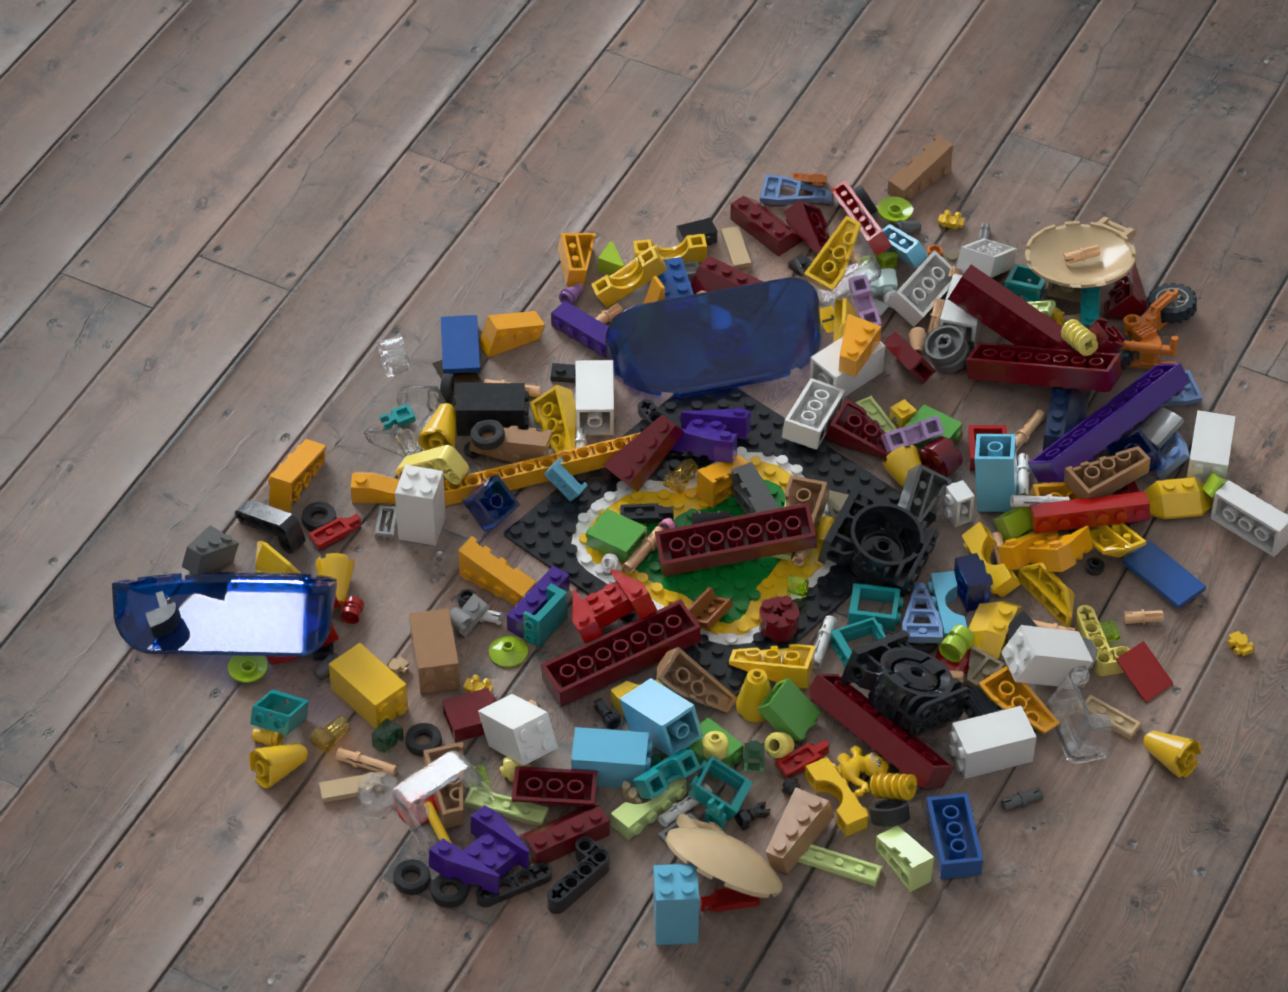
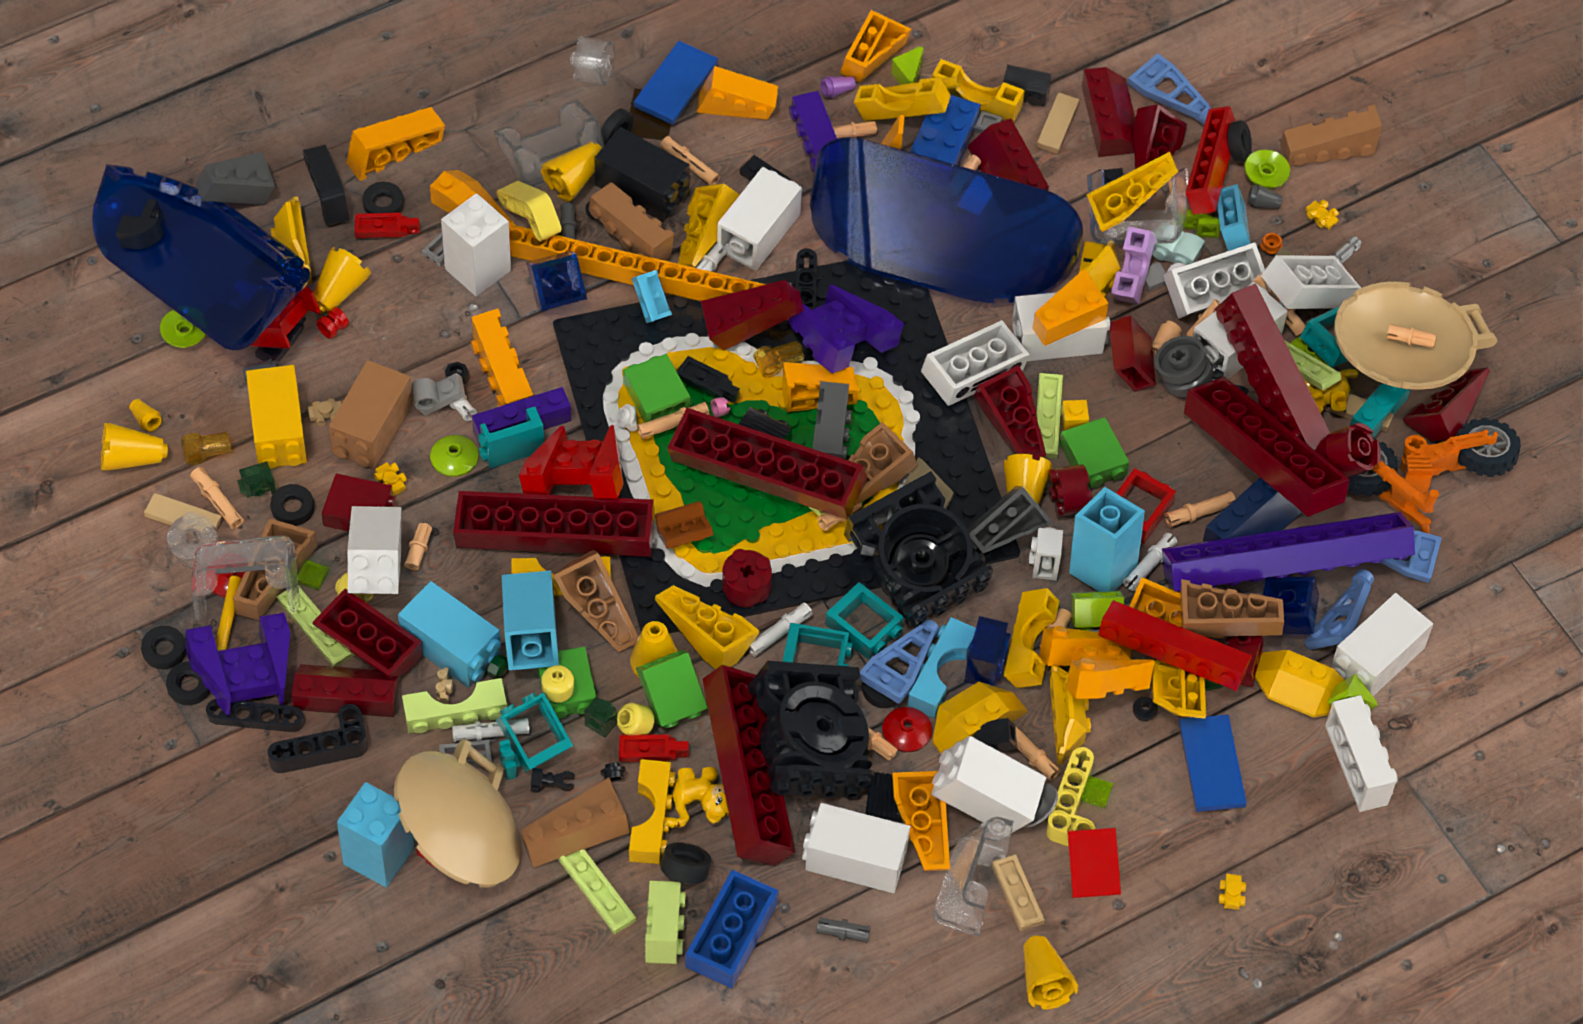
camera: 30 degrees right, 10 degrees up
teal window [250,689,309,735] -> none
teal plate [380,404,416,430] -> none
black tyre [471,420,505,450] -> none
black piece [594,698,621,730] -> none
teal arch [633,749,701,799] -> none
clear neon green tile [787,575,809,597] -> none
orange wing [793,173,827,186] -> none
yellow piece [870,772,917,801] -> none
lavender arch [881,415,944,453] -> none
lime wheel [939,625,975,662] -> none
dark tan wing [966,645,1005,687] -> none
white pin [1010,494,1070,507] -> none
light yellow piece [1061,319,1098,356] -> none
light nougat axle [1124,609,1164,625] -> none
light grey slope [1133,406,1184,449] -> none

